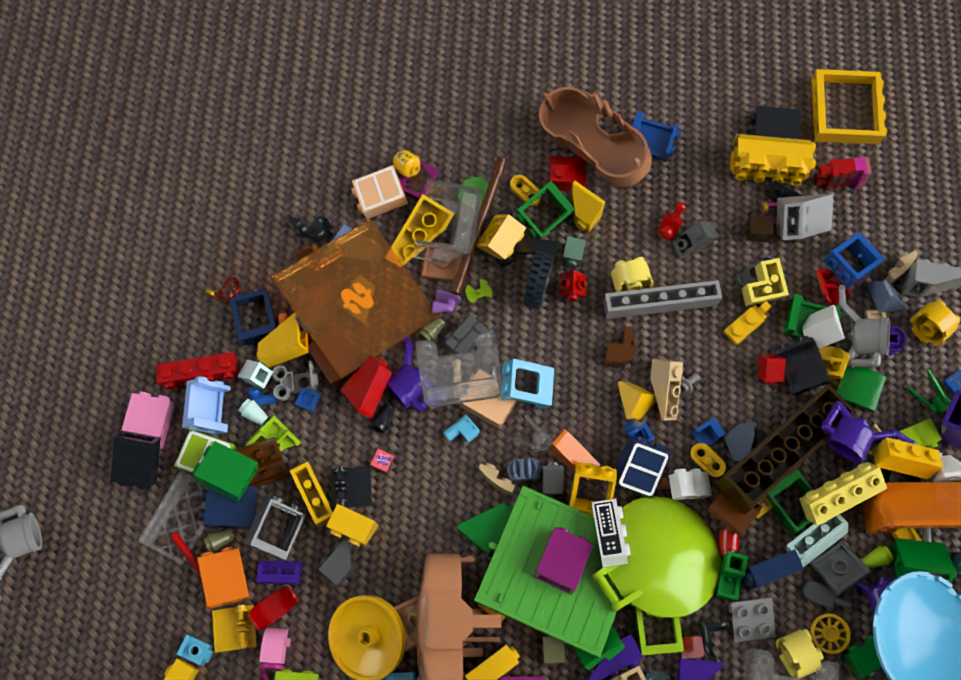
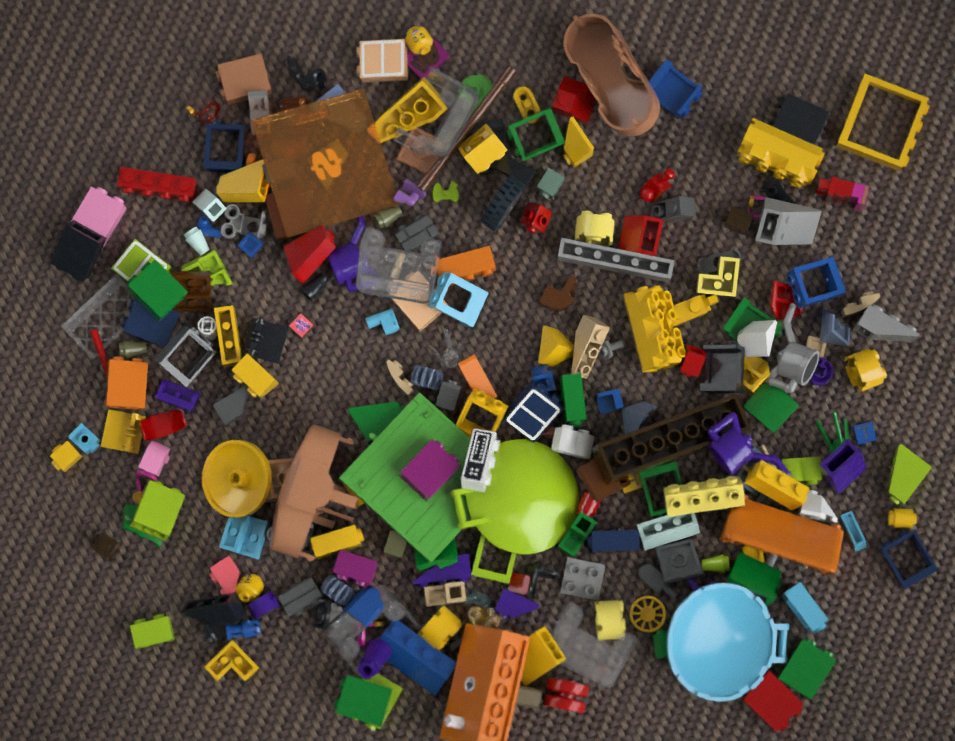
camera: 20 degrees right, 10 degrees up
light blue panel [182,377,230,435] -> none
yellow plate [691,443,726,477] -> none
none -> white wheel [198,316,218,341]
none -> nougat brick [216,53,272,105]
none -> light grey brick [248,90,271,135]
none -> orange brick [434,246,496,286]
none -> green brick [558,373,586,428]
none -> red slope [618,215,664,257]
none -> yellow brick [623,285,686,373]

